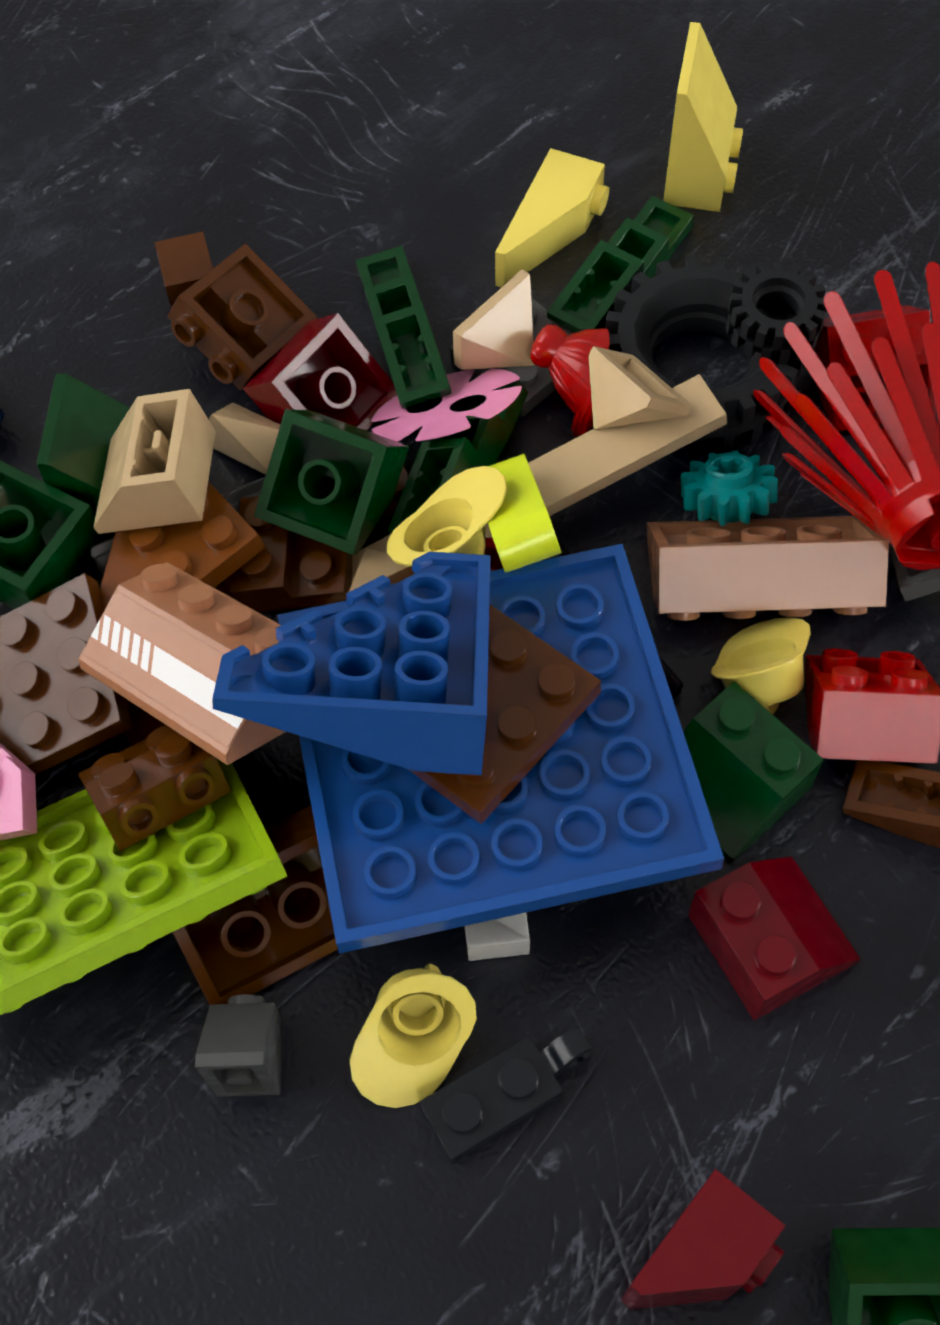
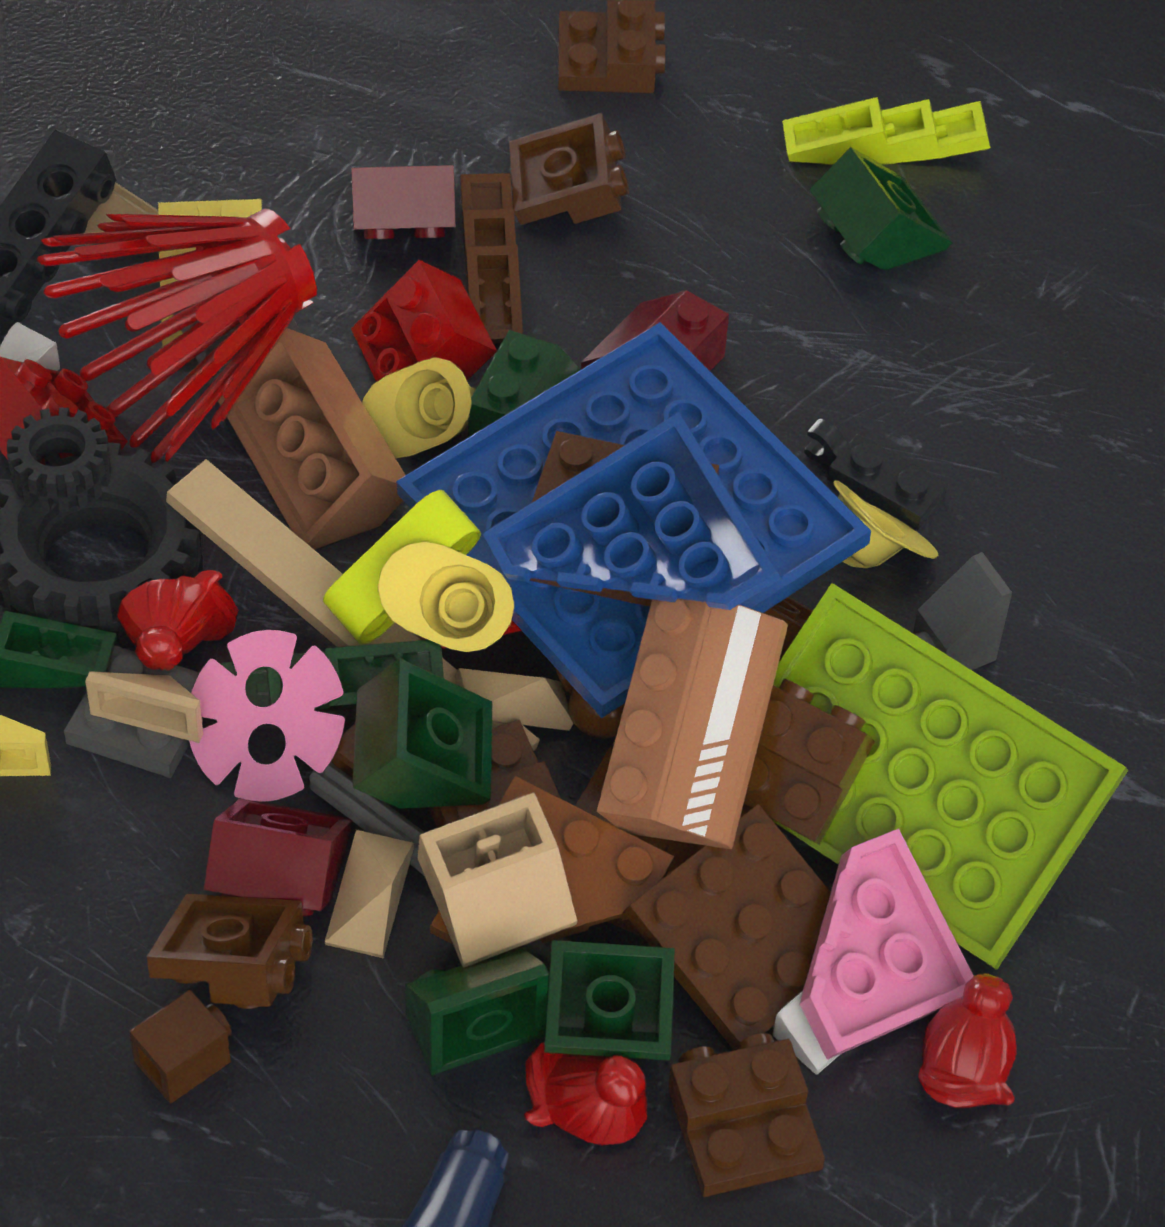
camera: 120 degrees left, 10 degrees down
dark green slope [355,245,452,409] -> none
tan slope [588,346,692,430] -> none
dark red slope [621,1169,786,1309] -> none
teal gear [681,451,778,526] -> none

